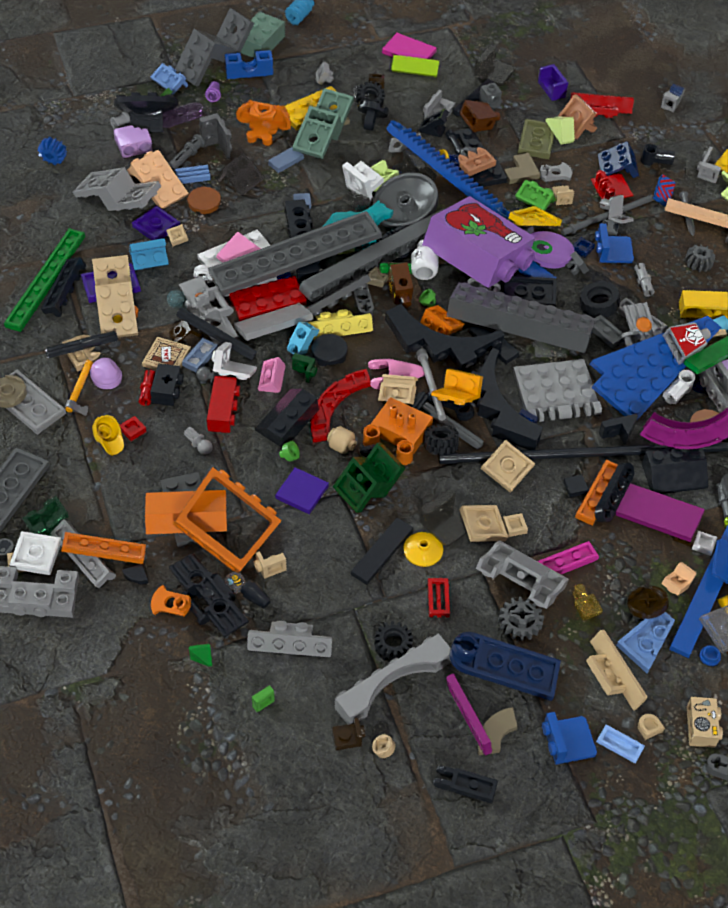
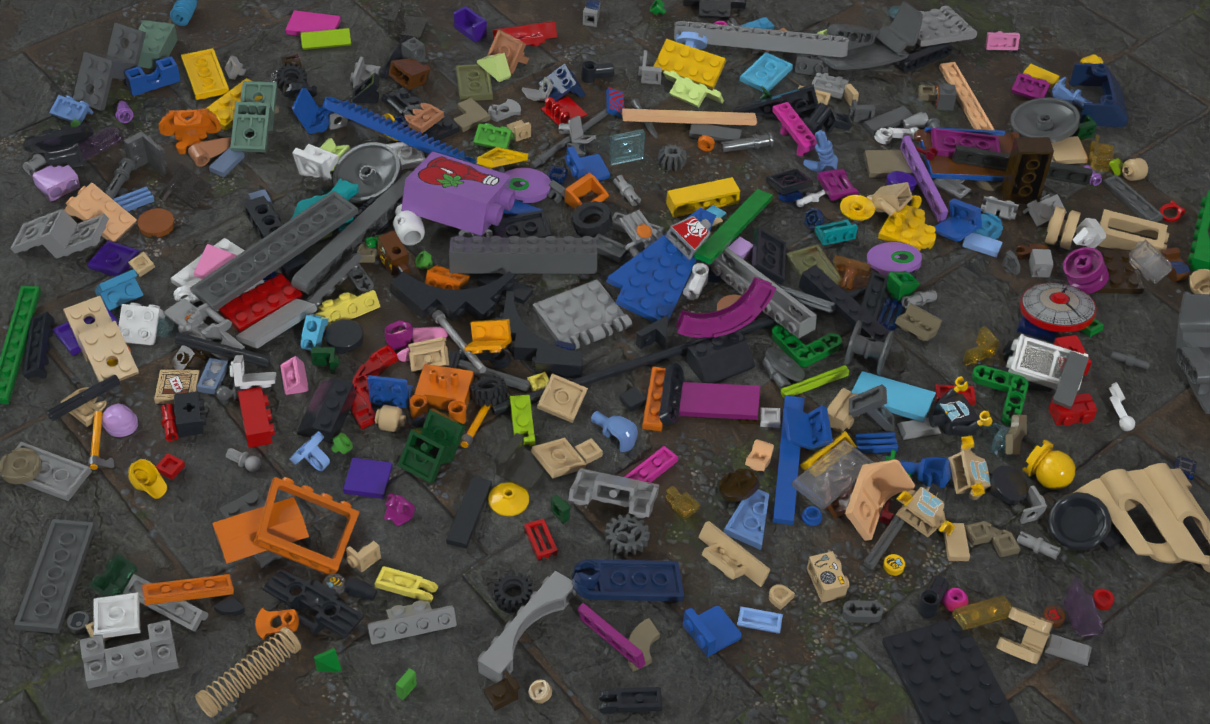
camera: 20 degrees left, 5 degrees down
none -> white bracket [118,303,165,345]
none -> yellow plate [181,48,229,100]
none -> nougat piece [188,137,231,167]
none -> tan piece [195,627,301,718]
none -> light blue tile [290,431,330,471]
none -> blue bracket [292,88,334,134]
none -> blue bracket [368,375,413,408]
none -> light yellow hinge [375,566,438,603]
none -> magenta piece [384,320,413,350]
none -> magenta piece [384,493,415,526]
none -> white tile [386,142,426,170]
none -> light orange piece [459,404,491,448]
none -> lime plate [510,395,535,448]
none -> light grey bracket [522,77,553,101]
none -> light yellow tile [527,372,549,392]
none -> dark green plate [551,494,570,524]
none -> orange tile [565,173,609,209]
none -> medium blue piece [591,411,638,453]
none -> clear light blue tile [609,129,645,165]

